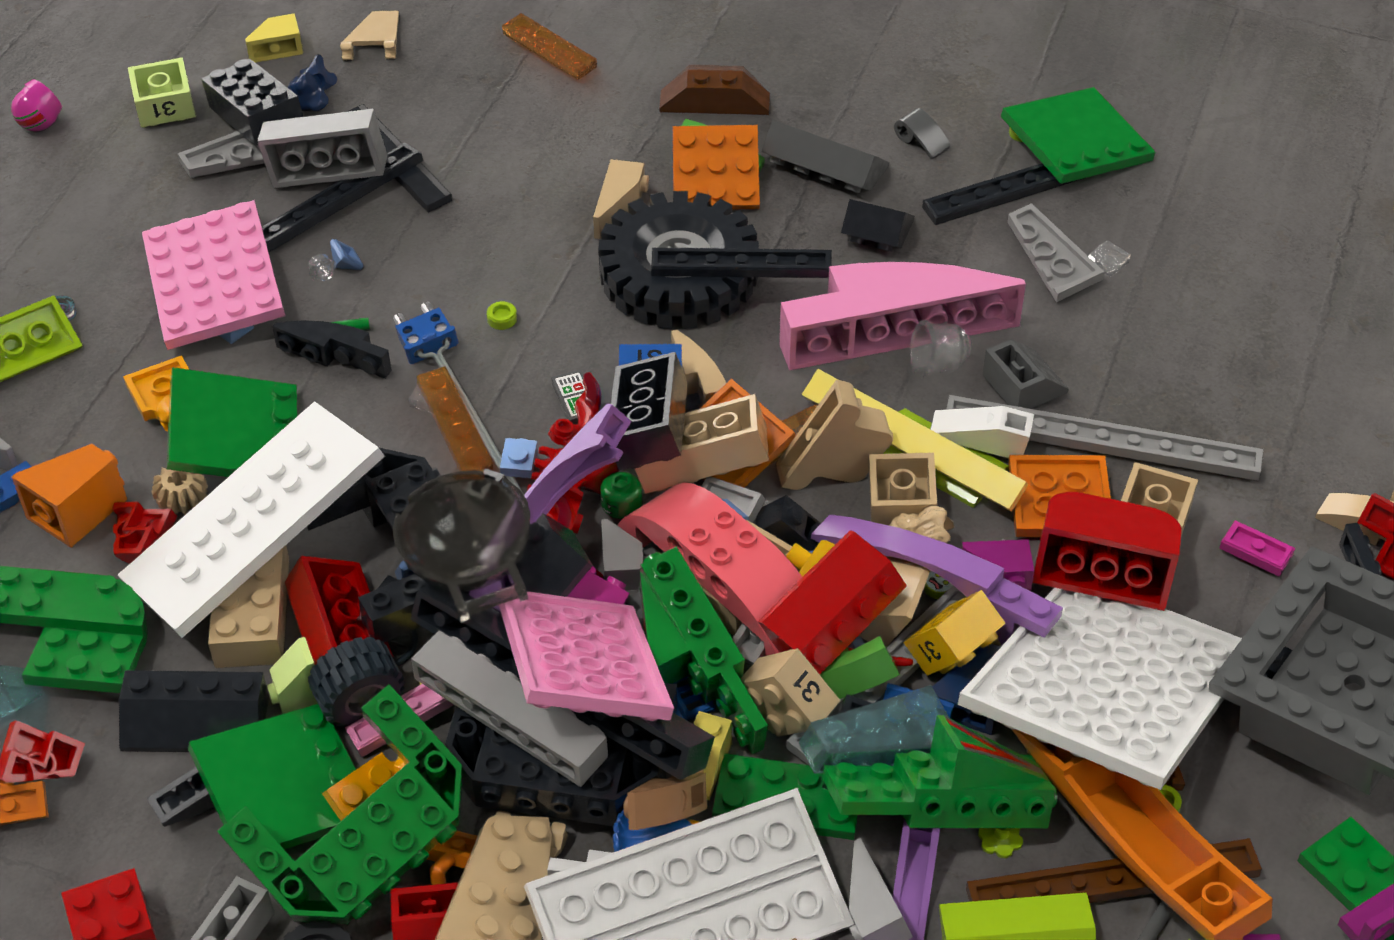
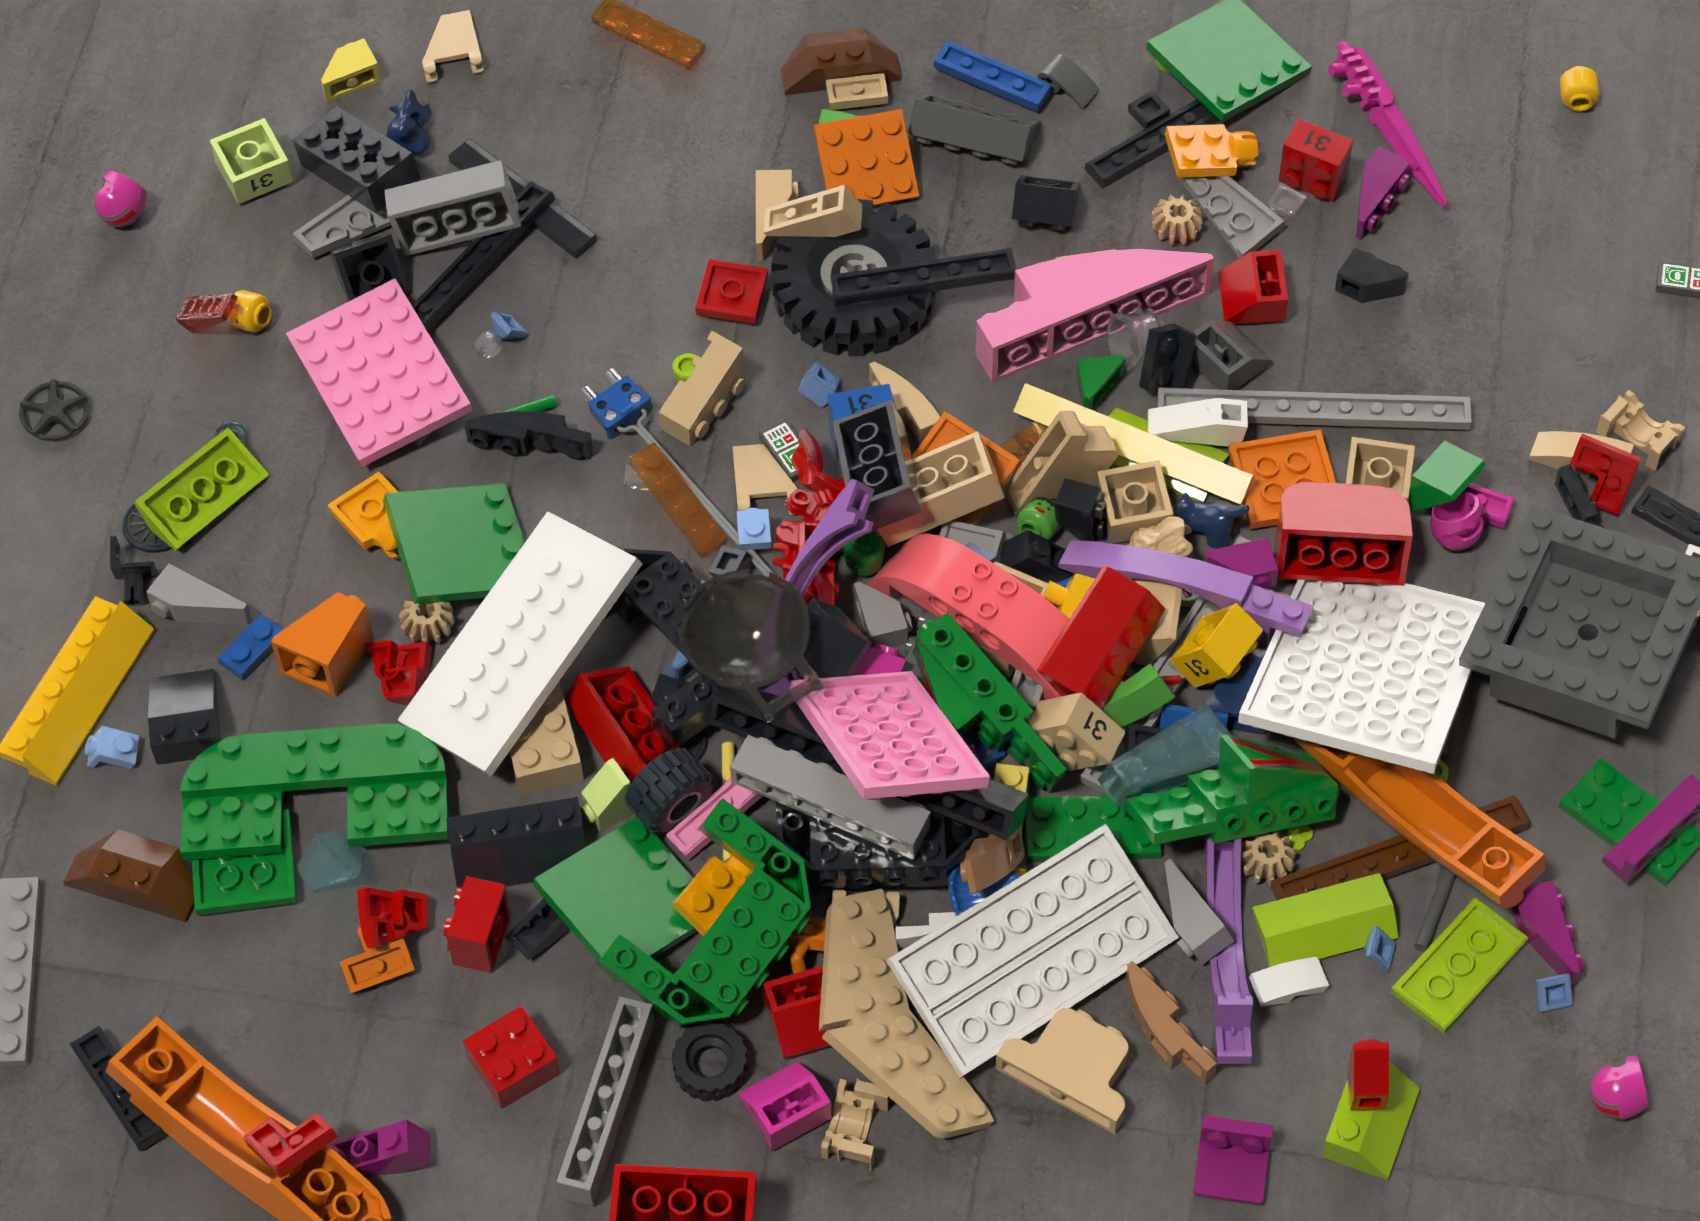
camera: 10 degrees left, 10 degrees up
none -> clear red slope [176,293,238,334]
none -> yellow head [225,290,272,333]
none -> black slope [329,234,411,302]
none -> red brick [443,876,511,973]
none -> tan wedge [659,331,746,447]
none -> red plate [695,259,768,324]
none -> tan flag [732,444,798,515]
none -> tan slope [763,185,863,237]
none -> medium blue slope [798,362,841,408]
none -> tan plate [826,73,888,110]
none -> blue plate [934,40,1052,112]
none -> bright green head [1017,497,1062,540]
none -> black slope [1054,478,1107,542]
none -> green slope [1076,354,1126,410]
none -> black plate [1128,90,1170,129]
none -> black bracket [1139,323,1196,391]
none -> tan gear [1152,194,1203,246]
none -> light orange plate [1165,124,1258,178]
none -> dark blue animal [1172,492,1250,549]
none -> red slope [1218,250,1288,324]
none -> tan gear [1241,830,1296,886]
none -> red brick [1278,119,1354,203]
none -> dark pink piece [1328,41,1447,207]
none -> black slope [1335,247,1409,303]
none -> magenta slope [1356,146,1411,240]
none -> slope [1408,441,1486,512]
none -> dark pink helmet [1430,492,1483,551]

